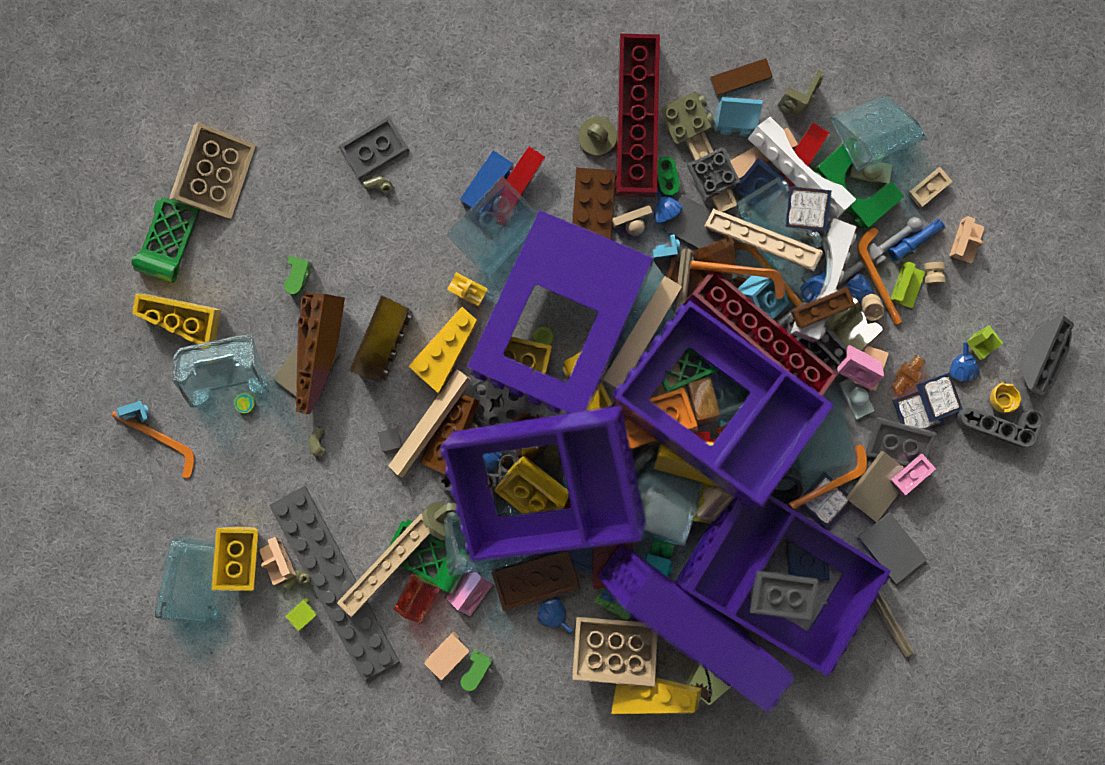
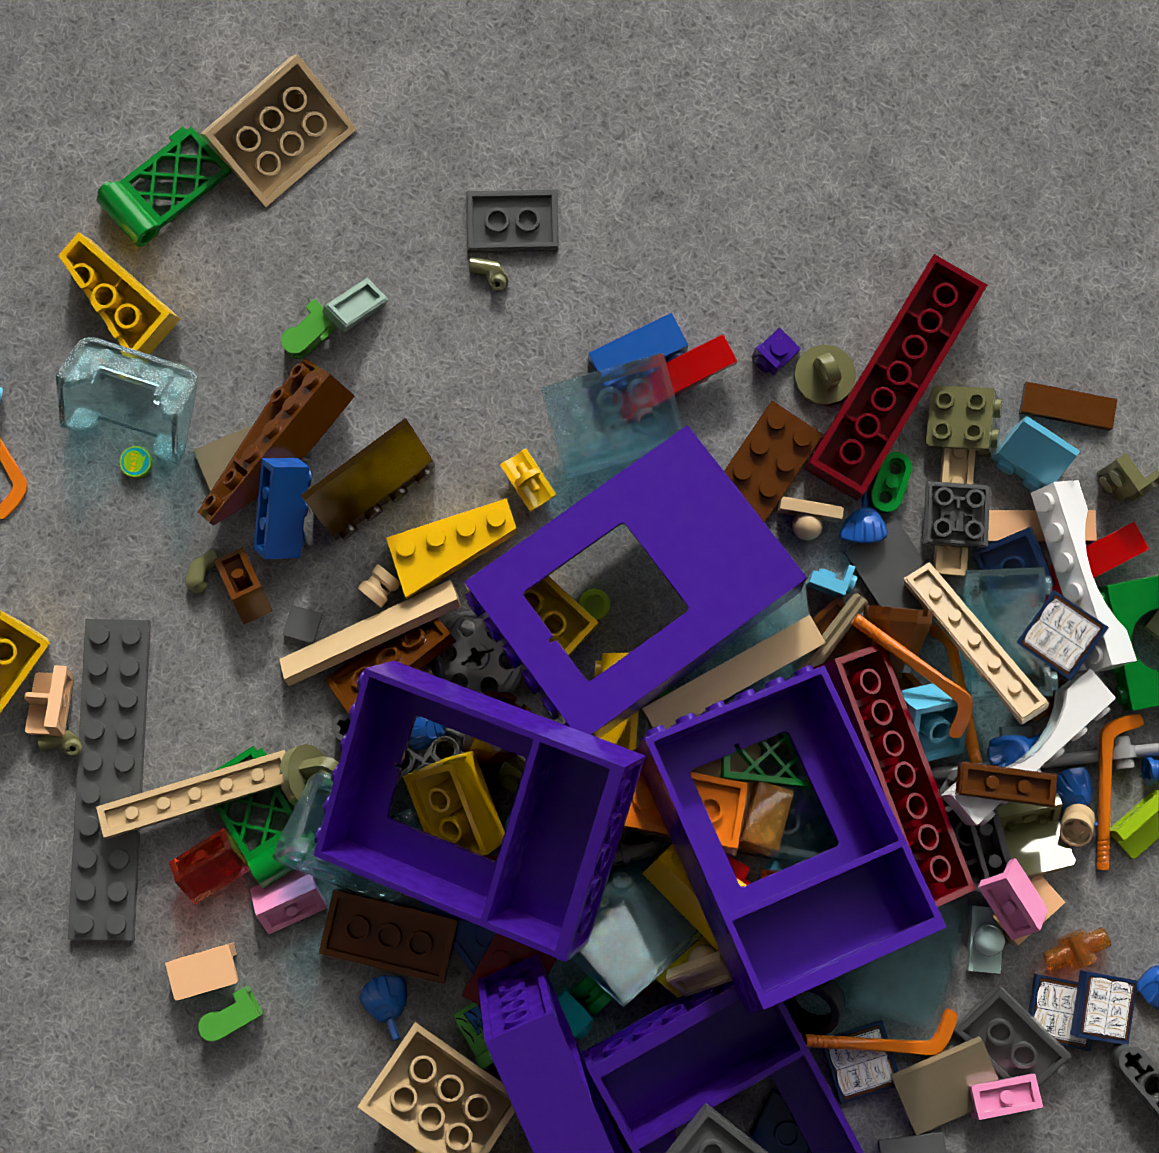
camera: 25 degrees right, 5 degrees down
lime panel [285,598,316,631] -> none
none -> reddish brown slope [214,547,273,624]
none -> blue brick [253,458,312,559]
none -> tile [322,278,388,333]
none -> tan wheel [358,564,401,608]
none -> dark purple bracket [752,327,801,376]

